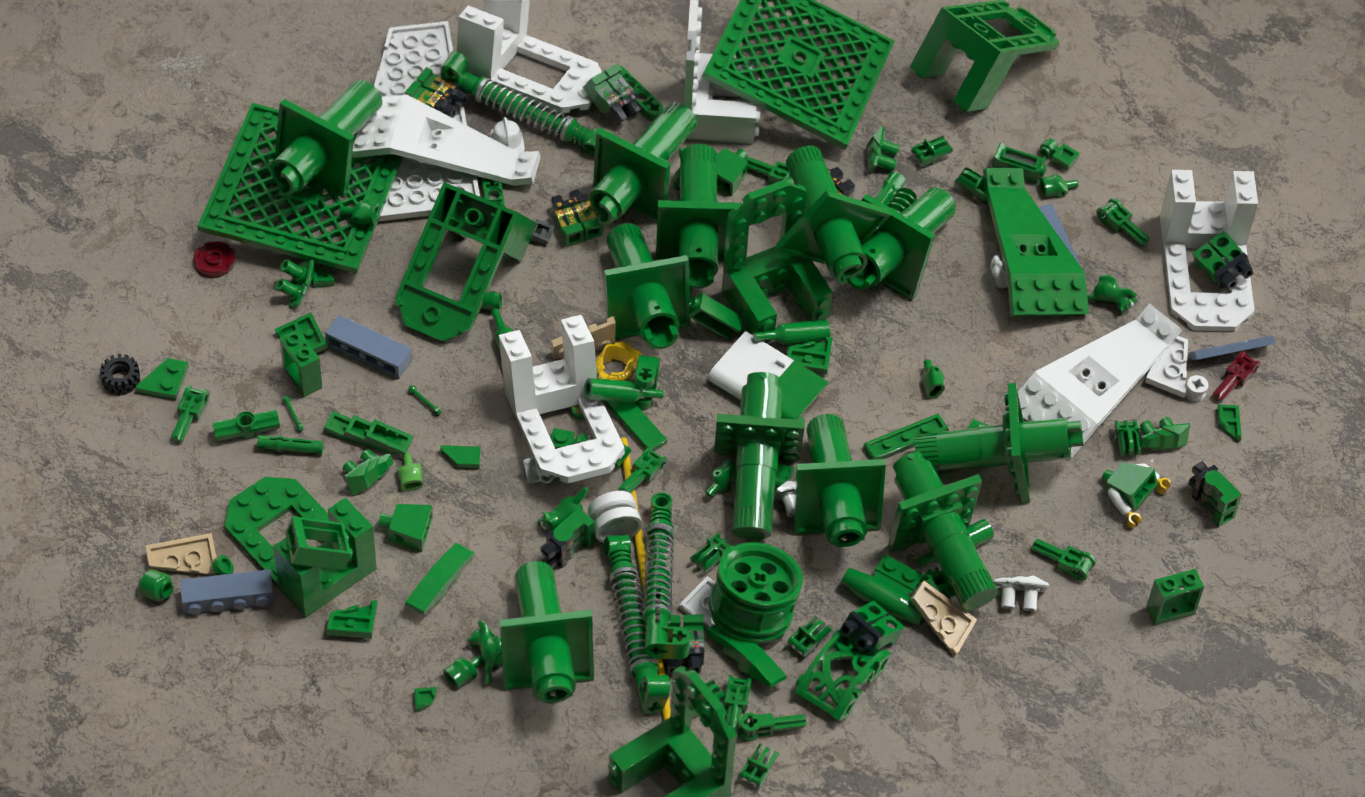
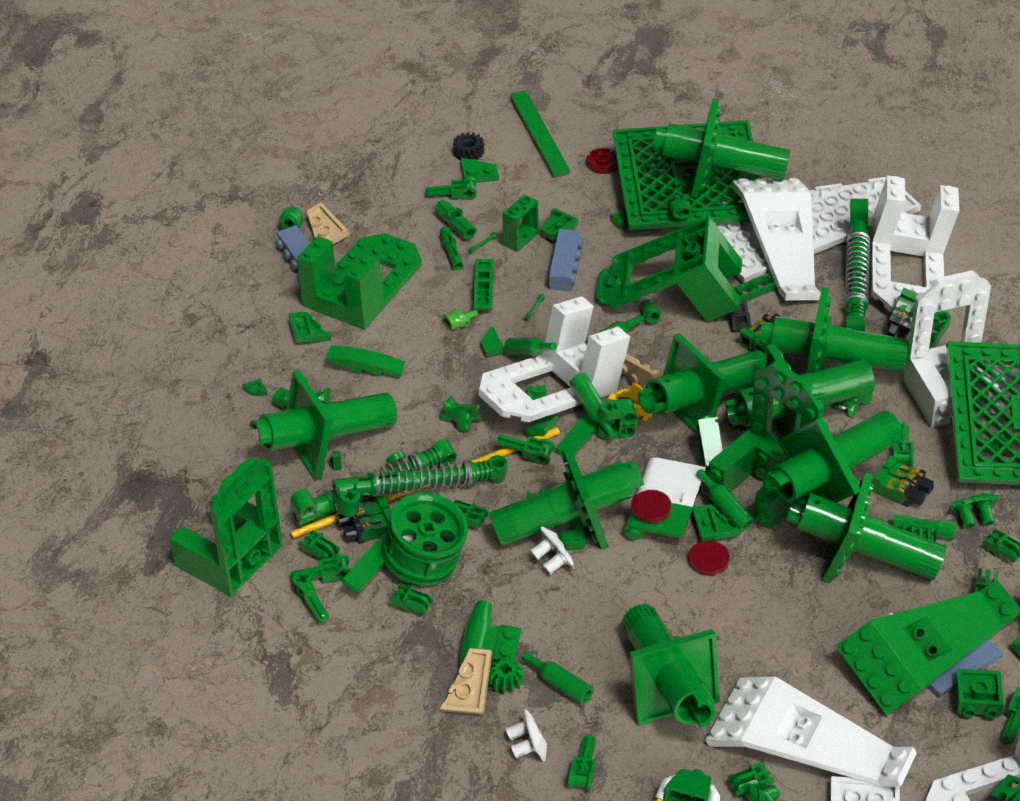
camera: 75 degrees right, 10 degrees down
green connector [275,259,314,308] -> none
green window [285,516,352,570] -> none
green connector [342,450,393,496] -> none
green torso [379,504,433,552] -> none
hips [405,67,467,118] -> none
white piece [490,117,524,153] -> none
hips [540,508,595,568] -> none
white wheel [588,491,642,543] -> none
green torso [717,149,748,196] -> none
green arm [739,743,779,788] -> none
green piece [793,413,886,547] -> none
green fence [794,629,892,721] -> none
hips [839,600,905,654] -> none
green tile [863,413,949,460] -> none
green piece [888,452,998,611] -> none
green piece [922,359,945,398] -> none
green animal [1087,274,1138,315] -> none
none -> green tile [386,450,406,467]
none -> green piece [504,337,557,356]
none -> green tile [510,90,570,177]
none -> dark red tile [631,490,671,524]
none -> dark red tile [689,540,730,576]
none -> green plate [956,669,1004,719]

